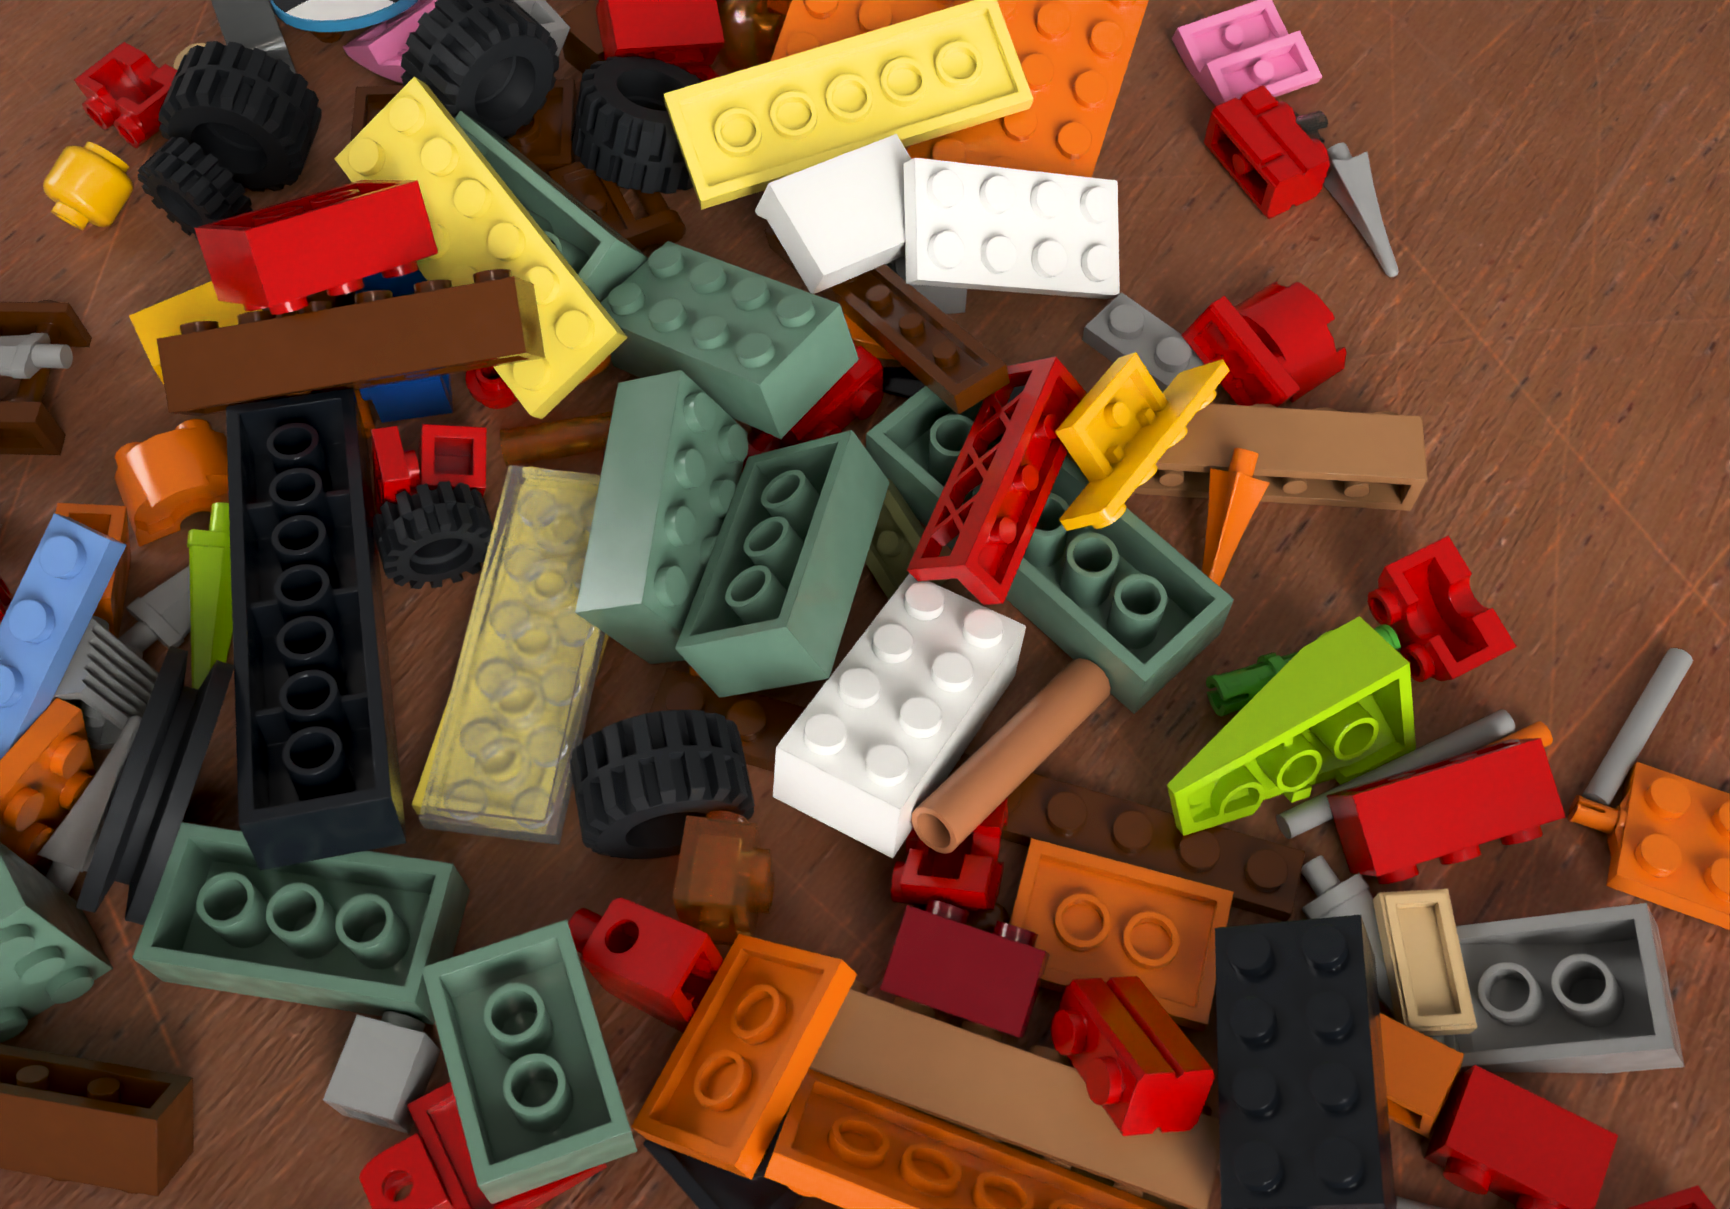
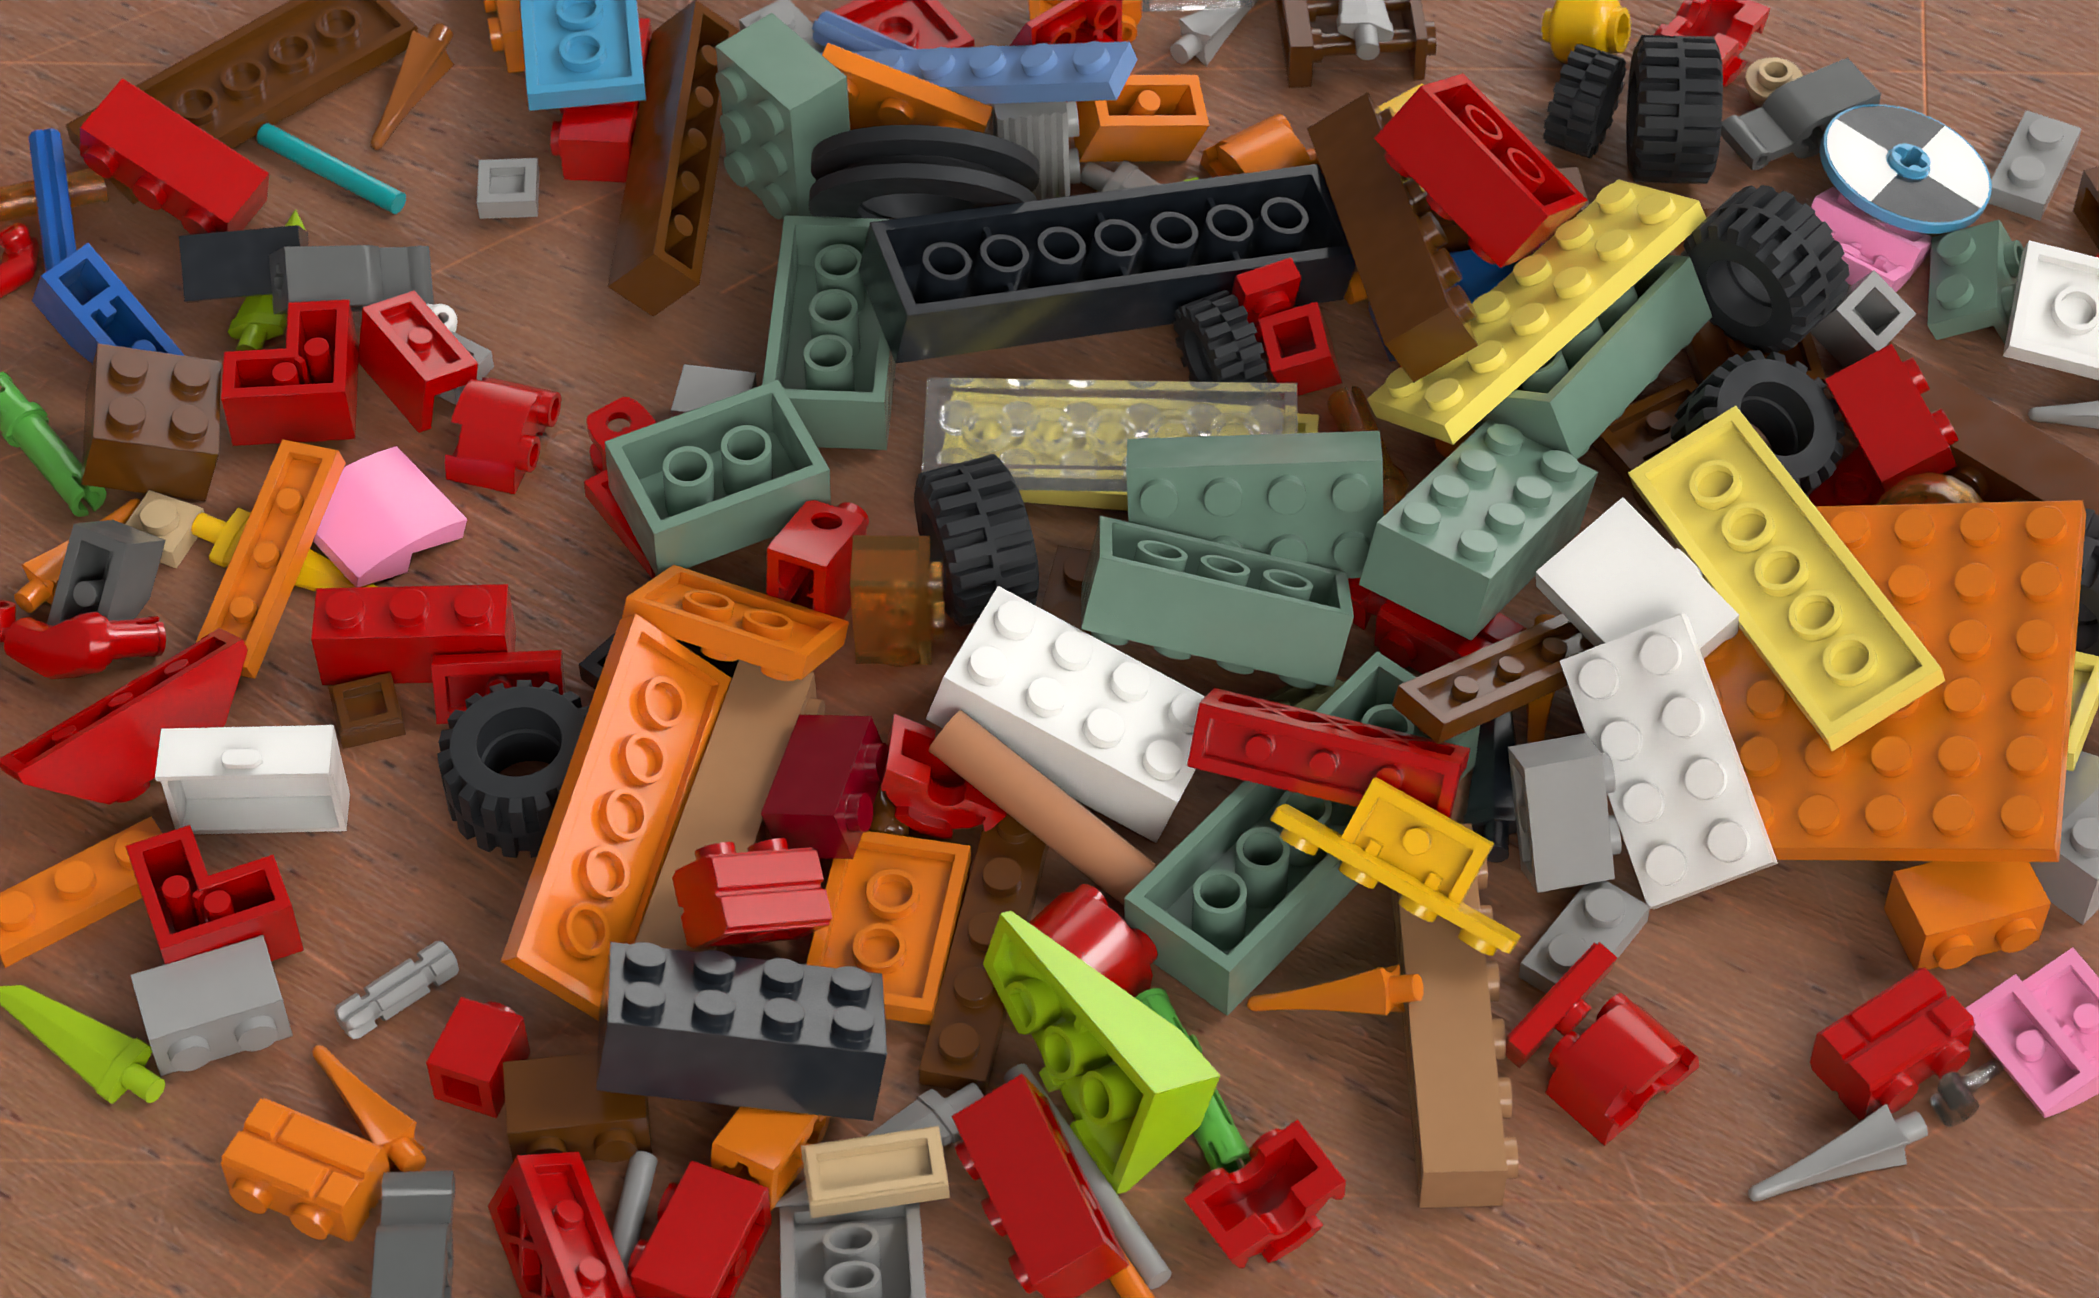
camera: 85 degrees right, 10 degrees down
none -> red cylinder [1028,884,1158,998]
none -> light grey brick [1508,733,1622,893]
none -> orange brick [1884,861,2051,970]

